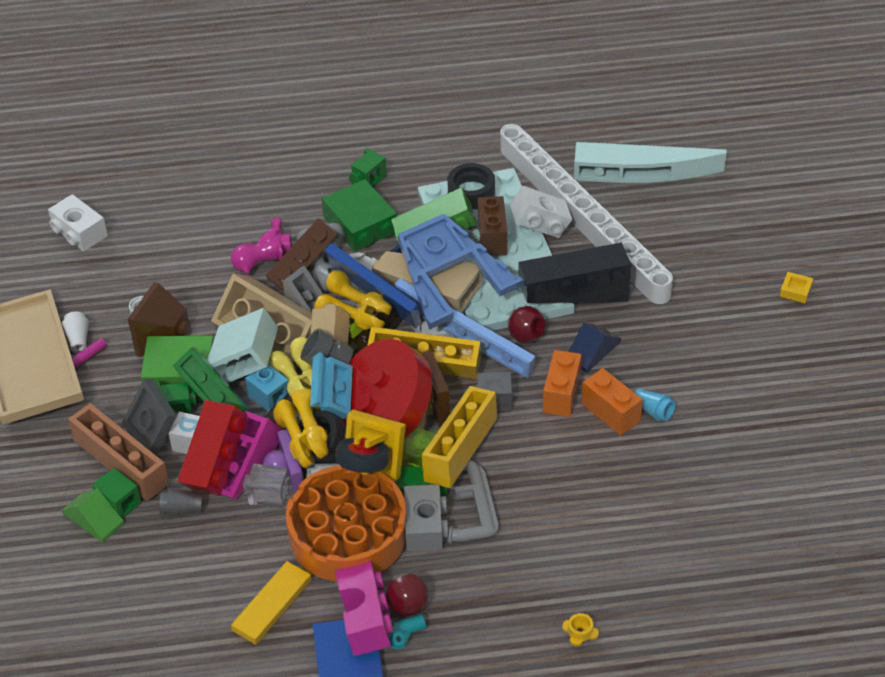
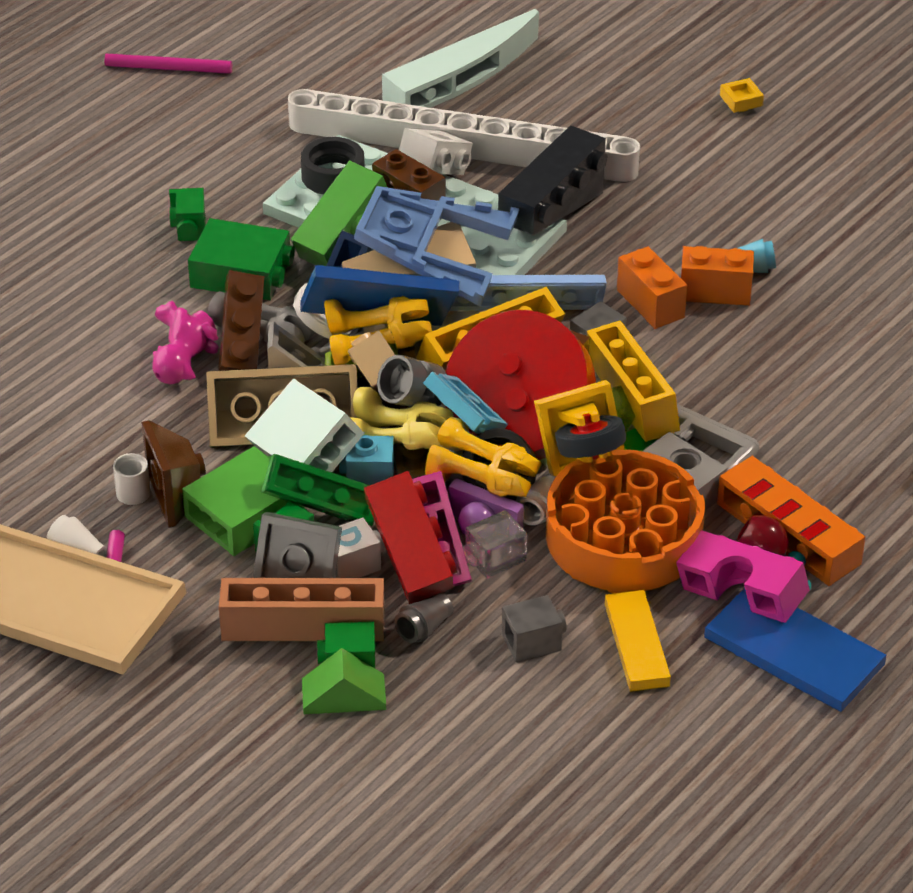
camera: 45 degrees left, 5 degrees down
dark red piece [508,306,545,343] -> none
dark blue slope [568,323,621,373] -> none
none -> dark pink bar [104,53,233,74]
none -> flat silver brick [502,595,567,662]
none -> orange brick [717,456,866,586]

